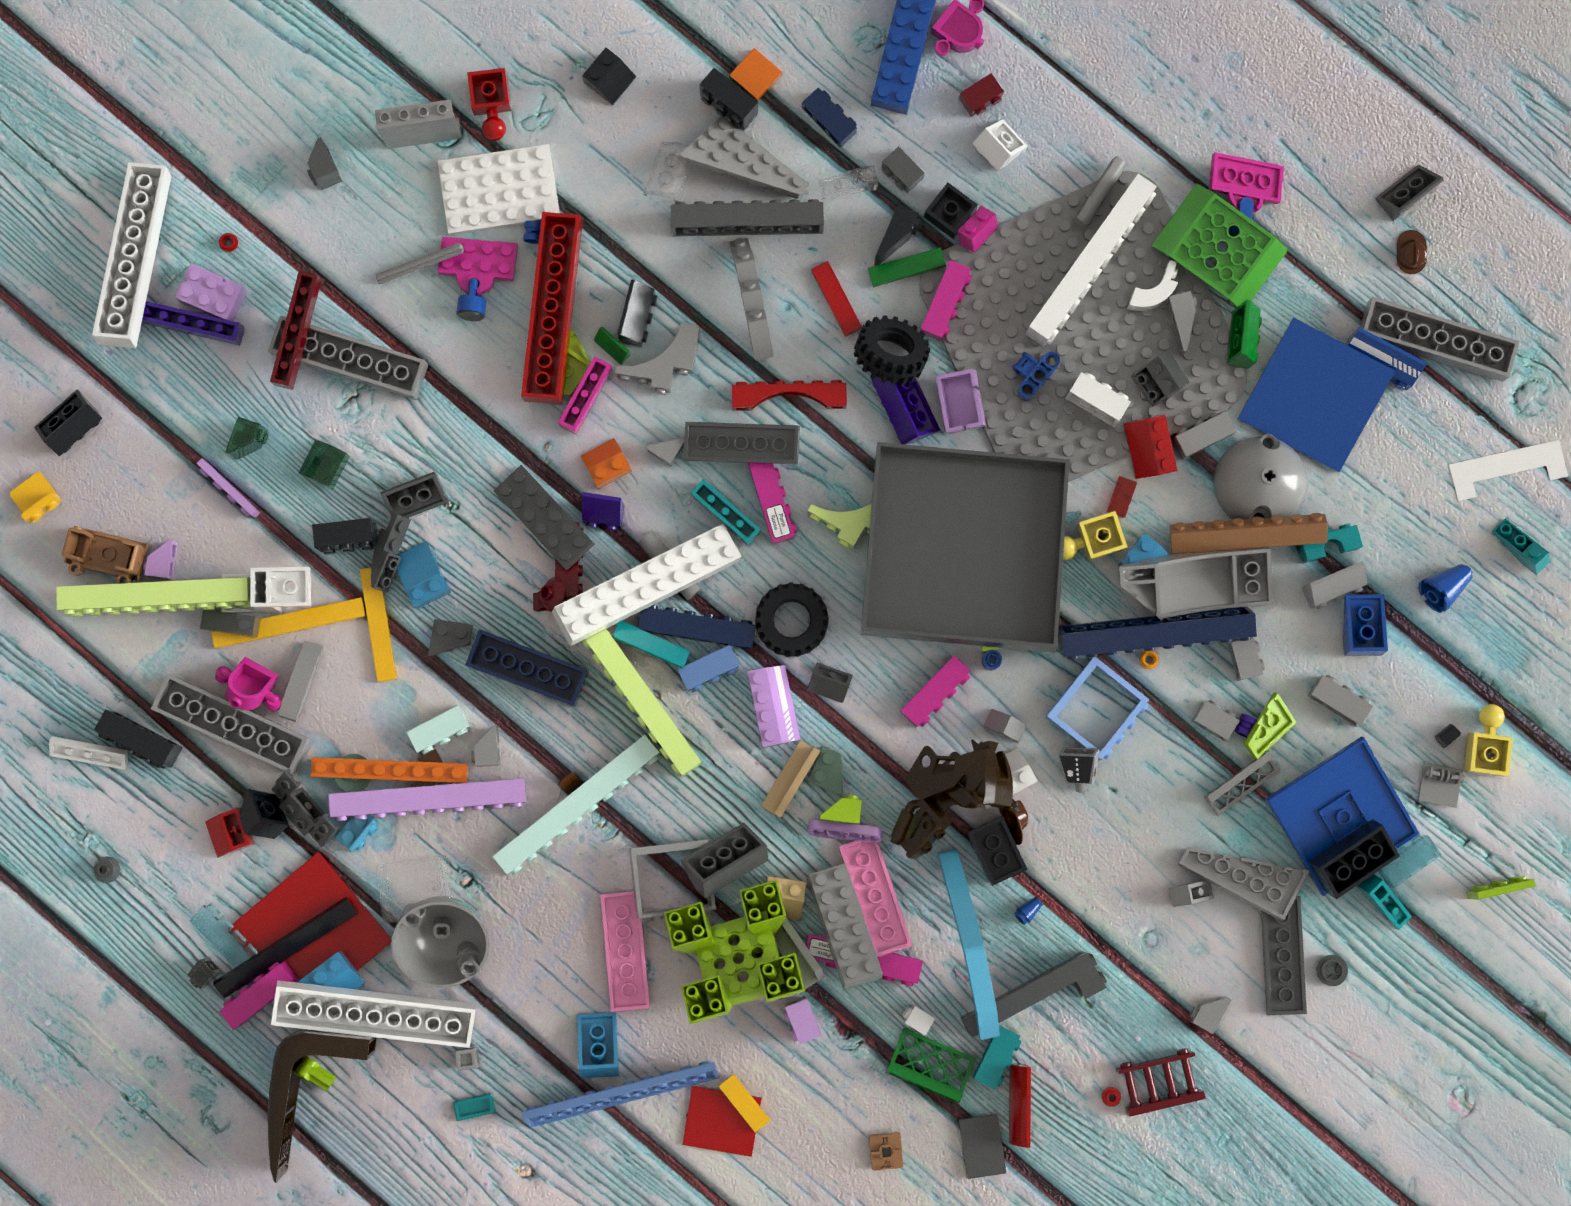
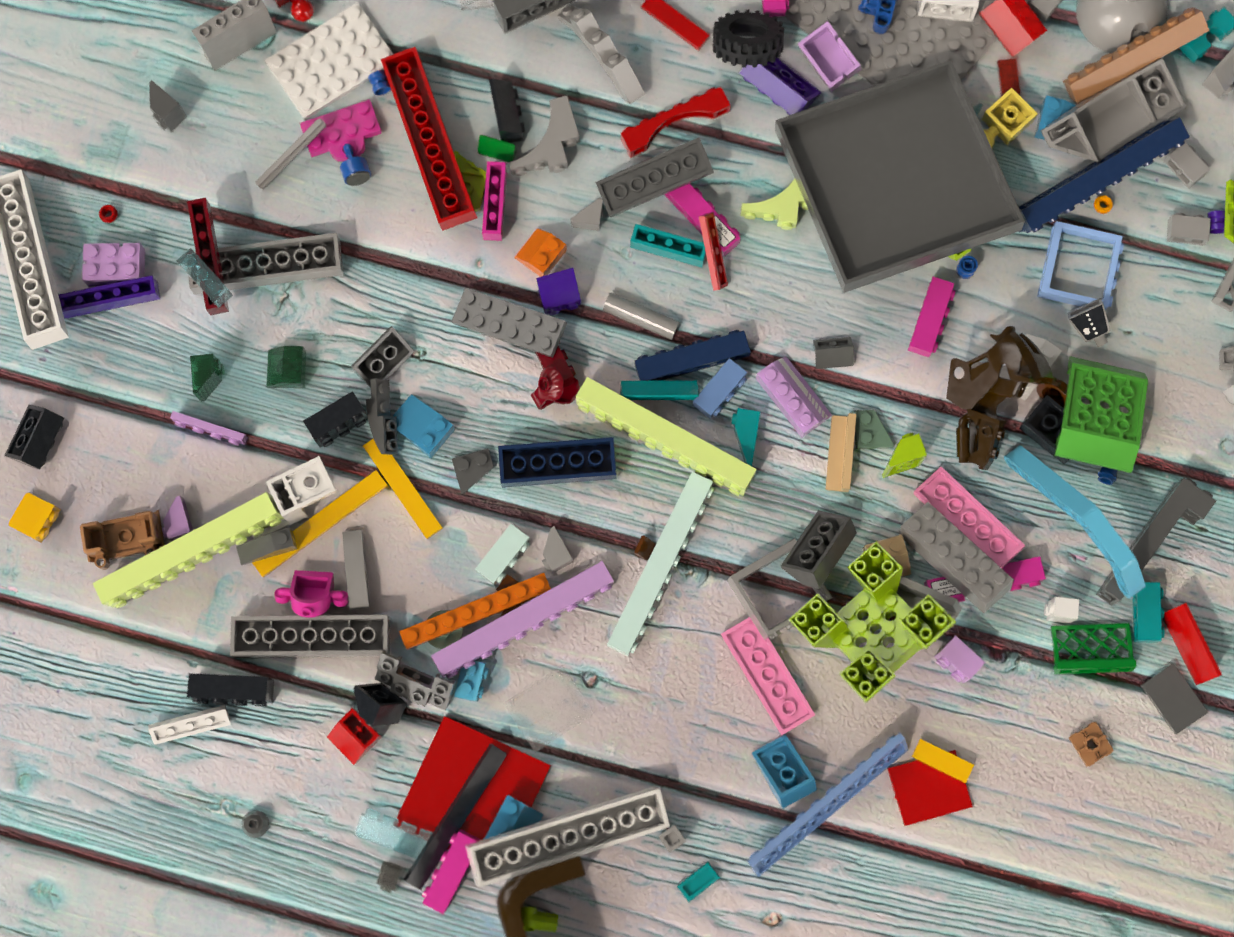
camera: 20 degrees left, 5 degrees down
light grey piece [391,896,490,988] -> none
white brick [552,524,742,646] -> none
black tyre [755,582,829,657] -> none
lavender beam [807,819,883,843] -> none
light grey slope [984,709,1026,742] -> none
none -> clear light blue brick [176,248,233,308]
none -> red tile [699,212,728,291]
none -> teal slope [731,408,760,466]
none -> bright green slope [1055,356,1148,473]

